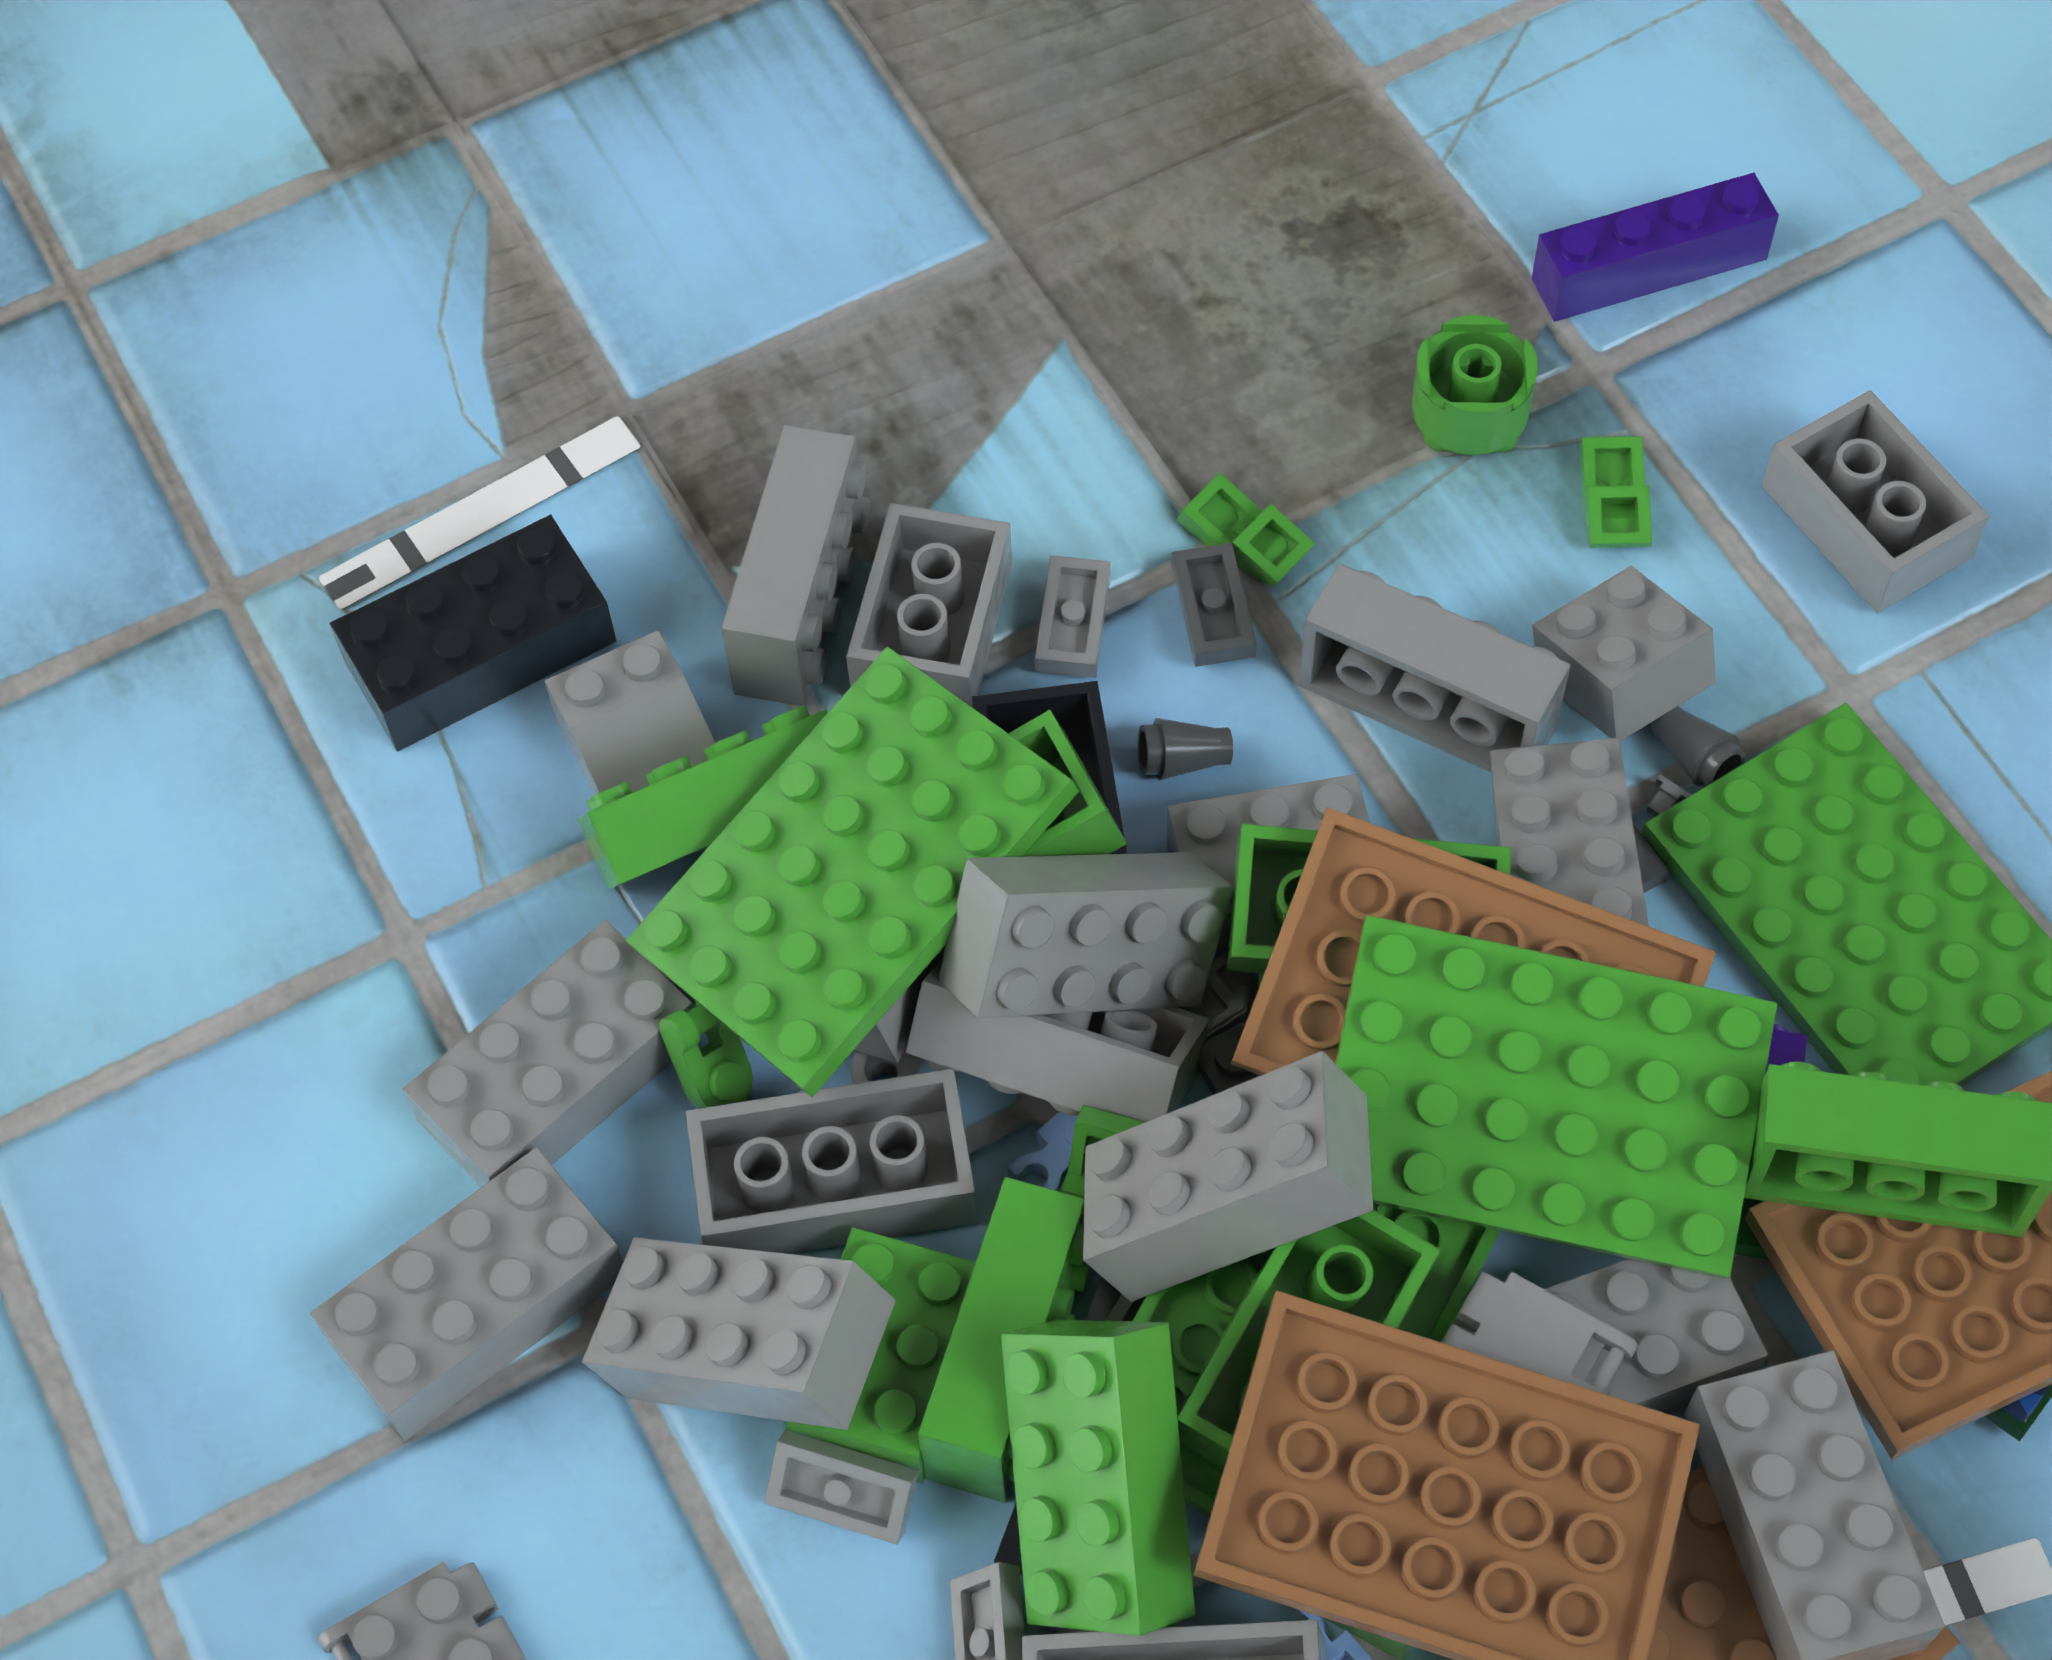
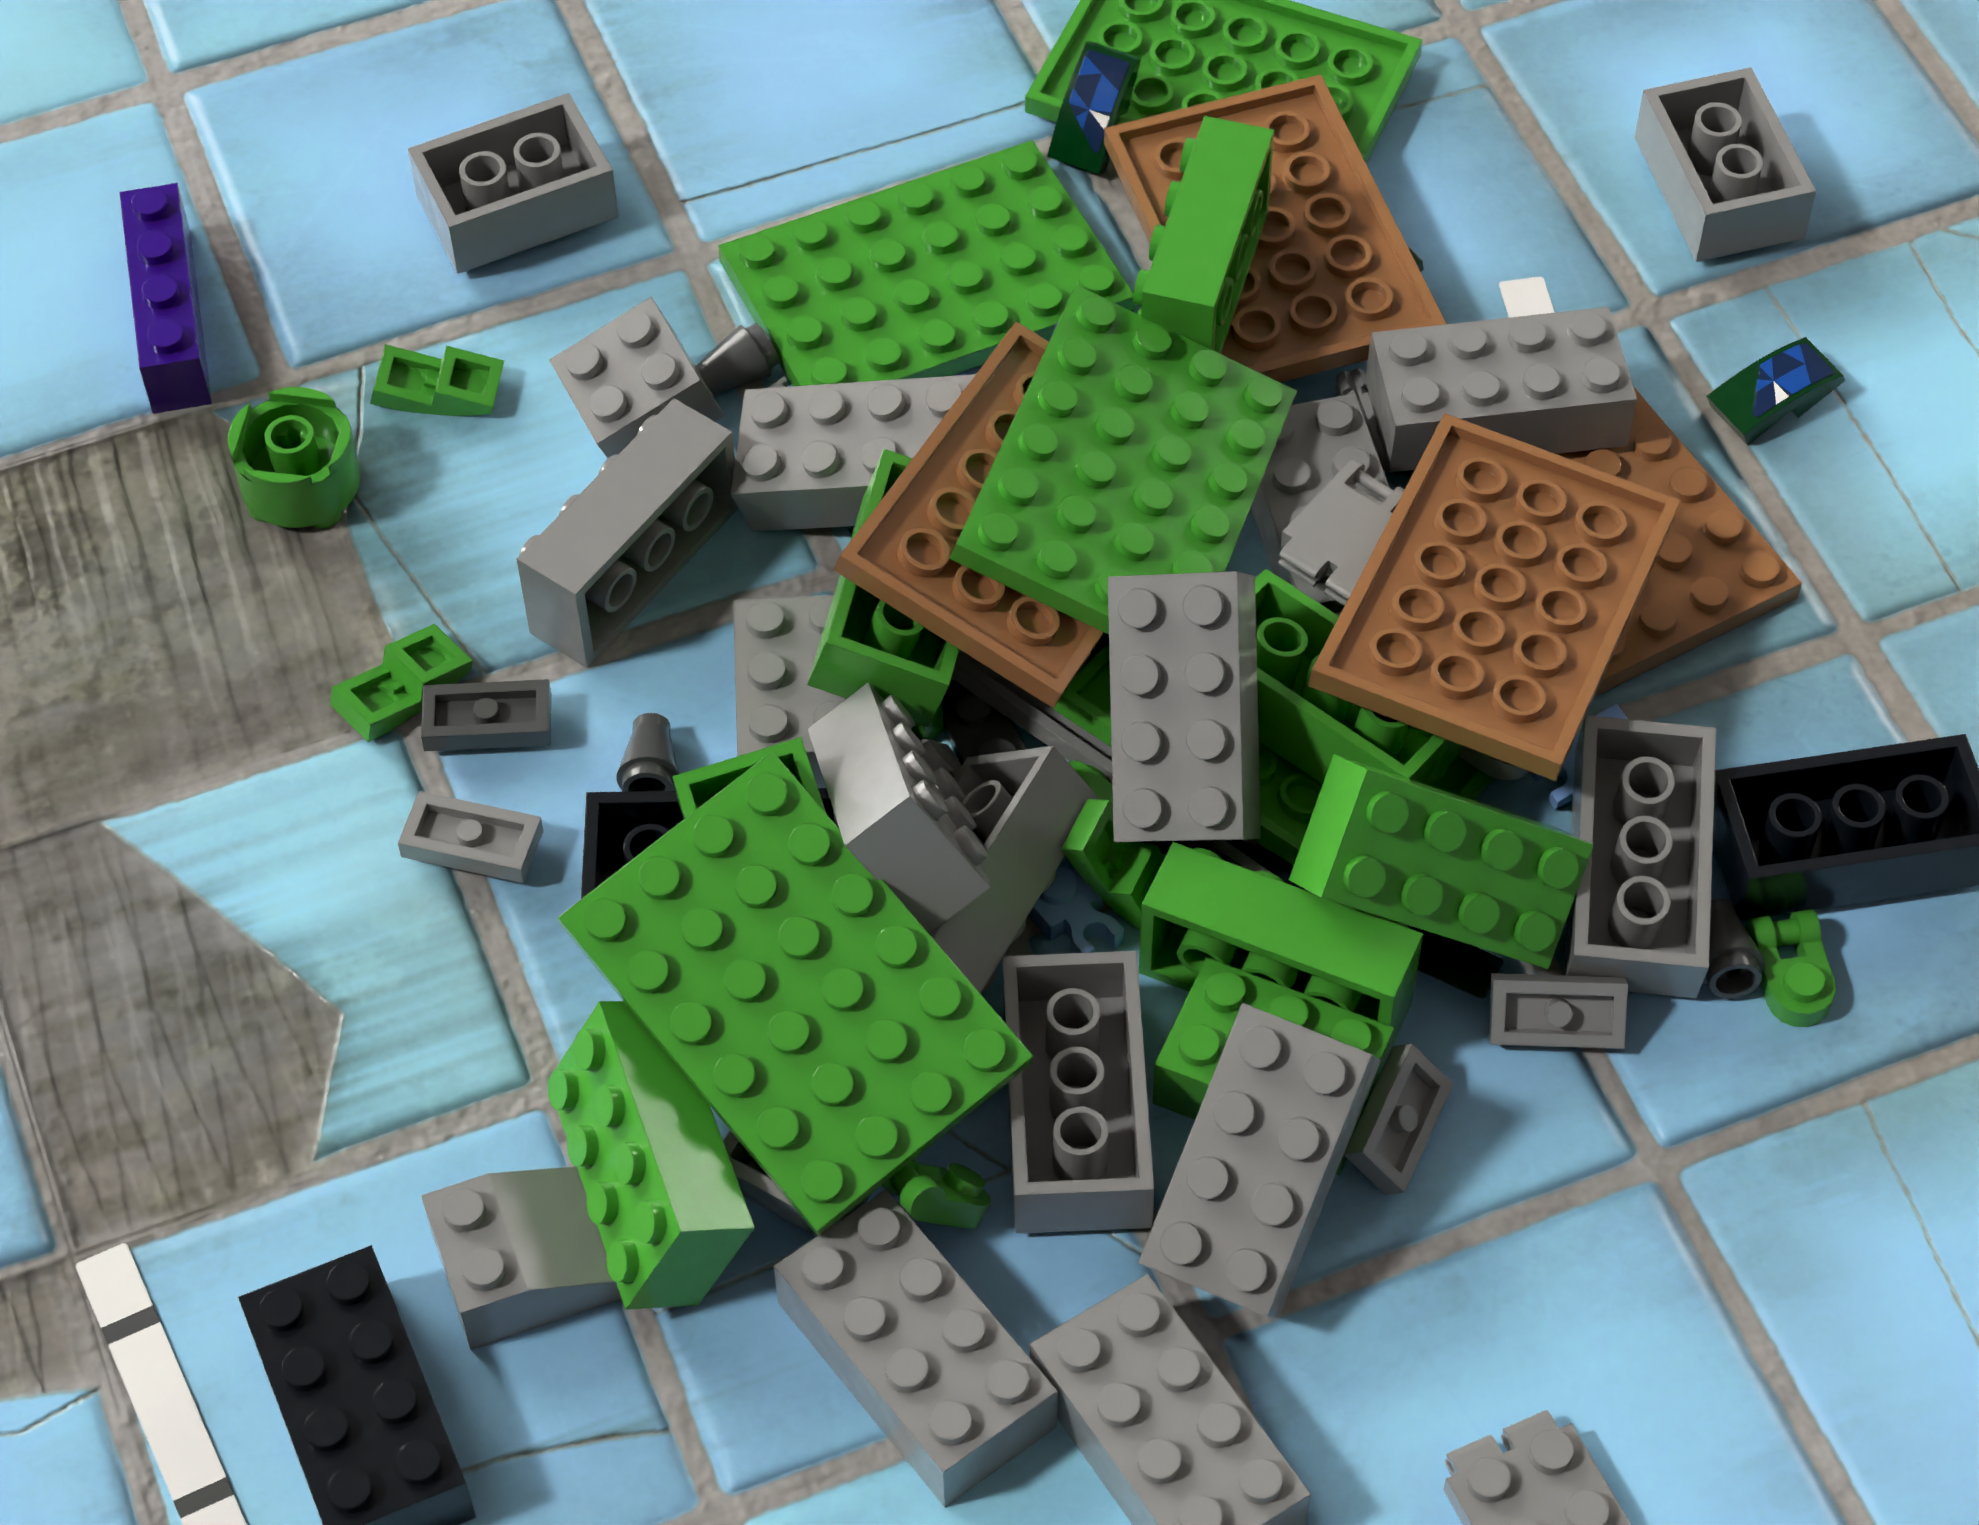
camera: 85 degrees left, 5 degrees down
light grey brick [721,425,871,706] -> none
light grey brick [846,503,1012,707] -> none

